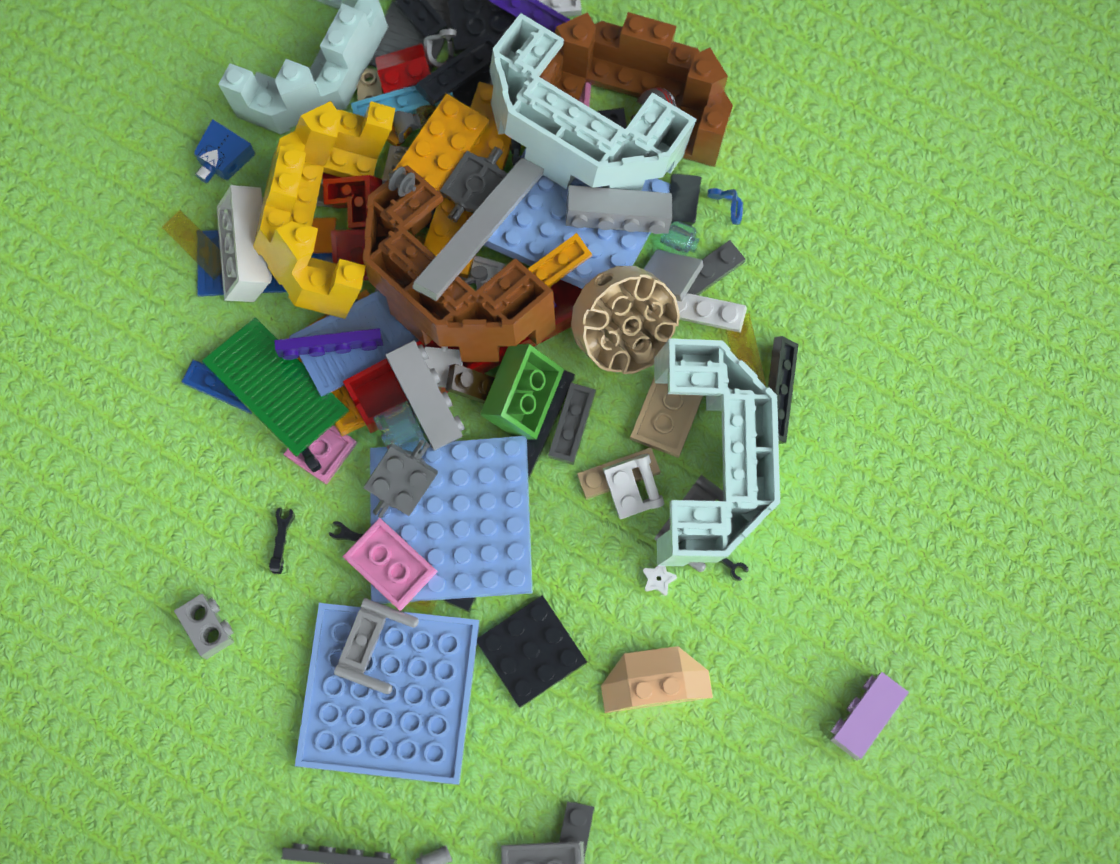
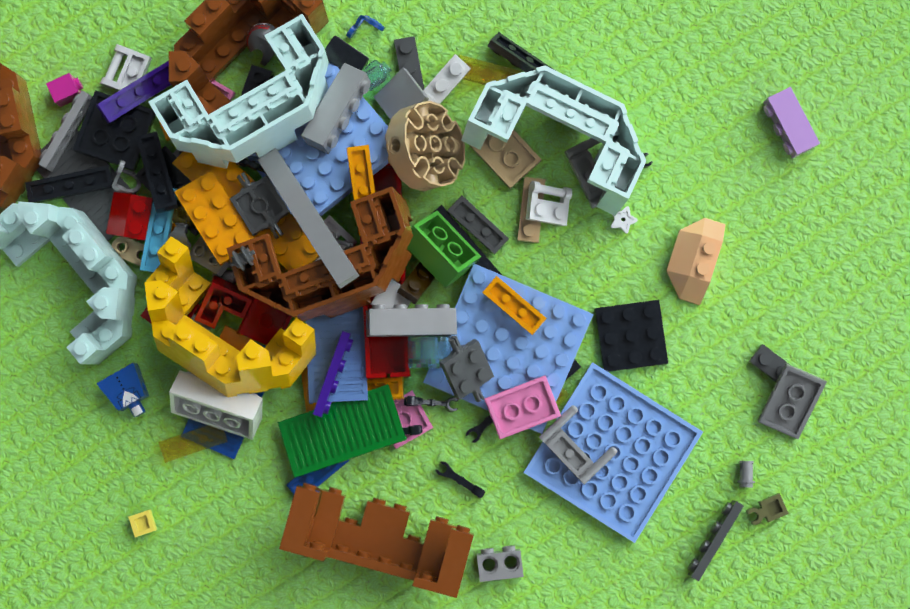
camera: 65 degrees left, 10 degrees up
none -> light yellow plate [128,509,157,537]
none -> dark orange brick [279,483,474,598]
none -> black piece [404,396,458,412]
none -> light orange plate [482,276,547,335]

